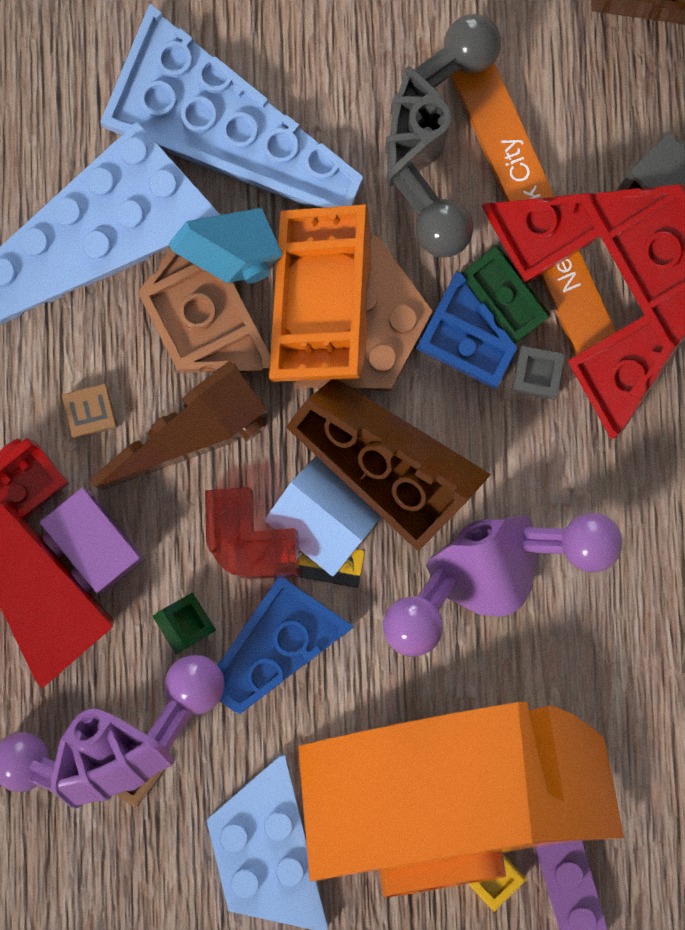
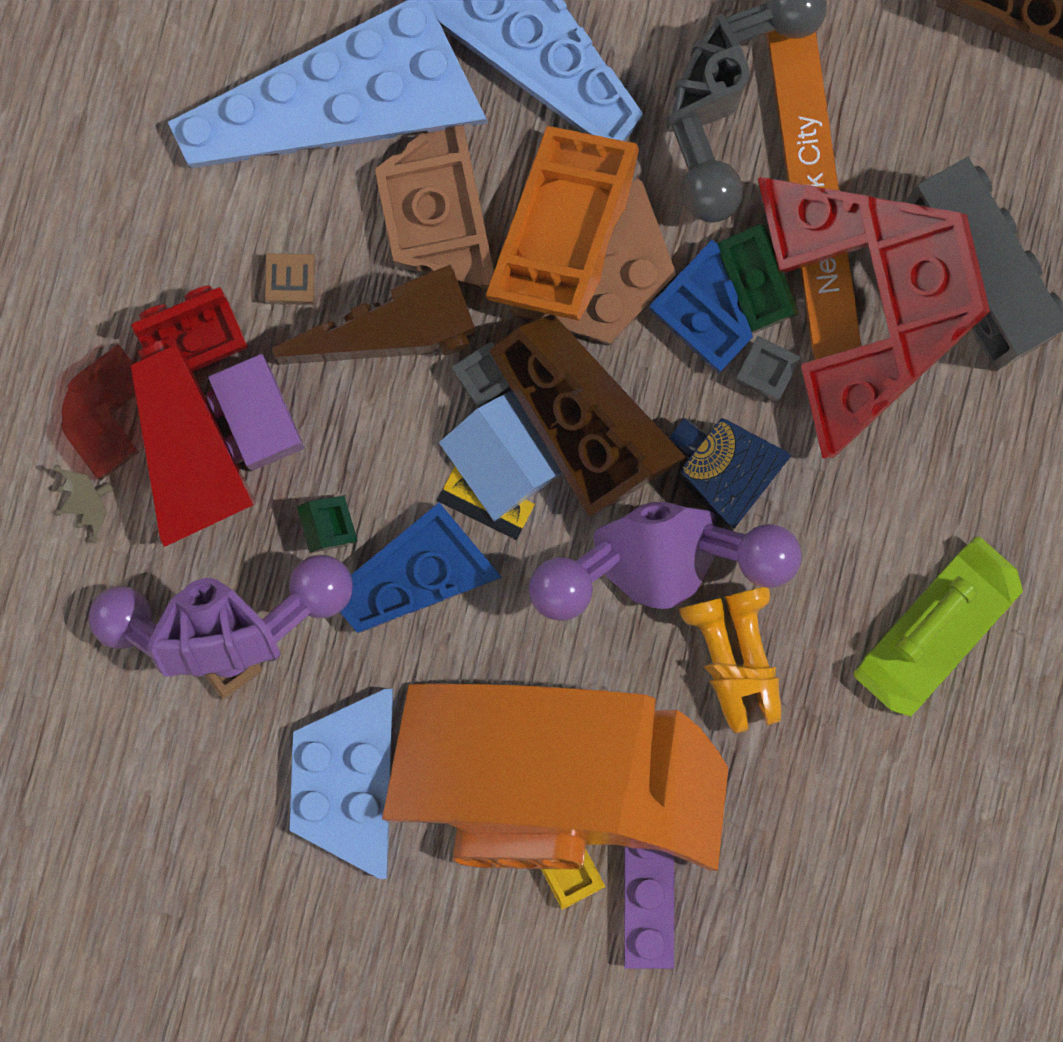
camera: 15 degrees right, 0 degrees up
dark azure slope [169,208,283,284] -> none
clear red plate [205,487,300,579] -> none
none -> dark grey plate [451,341,511,408]
none -> dark blue torso [669,418,792,531]
none -> light orange piece [679,587,782,734]

